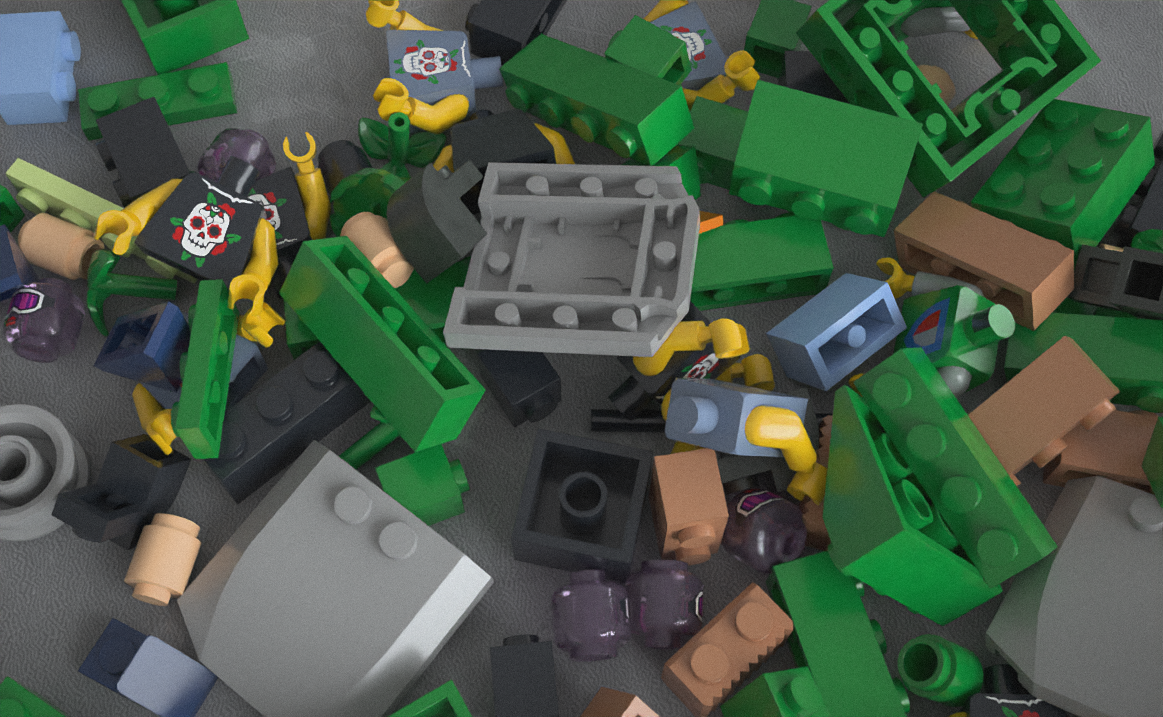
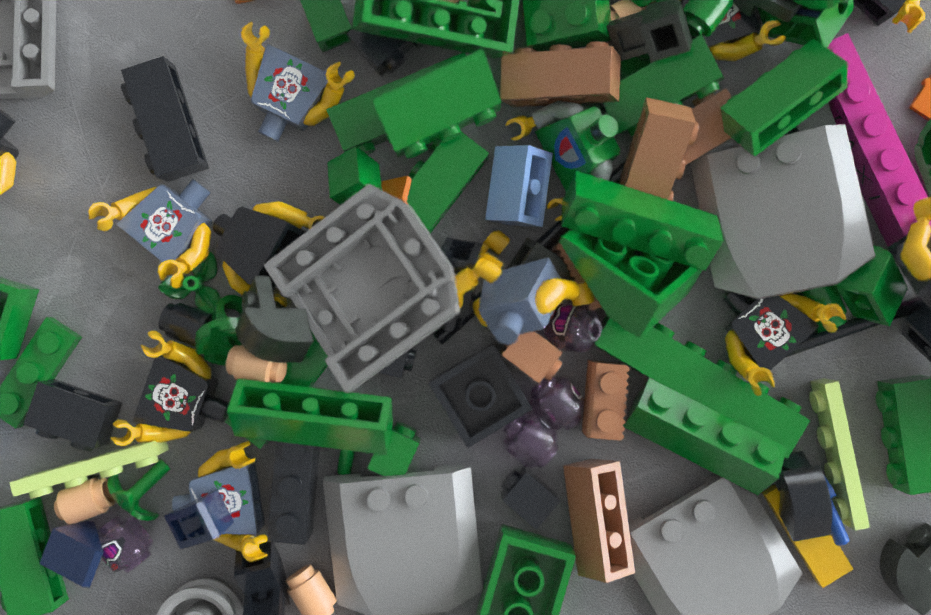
camera: 45 degrees left, 25 degrees up
torso [94,156,278,316] -> none
green plate [171,279,240,459] -> none
clear purple head [197,128,276,182] -> none
green brick [499,34,695,166] -> none
green brick [604,15,692,85] -> none
green brick [897,634,984,707] -> none

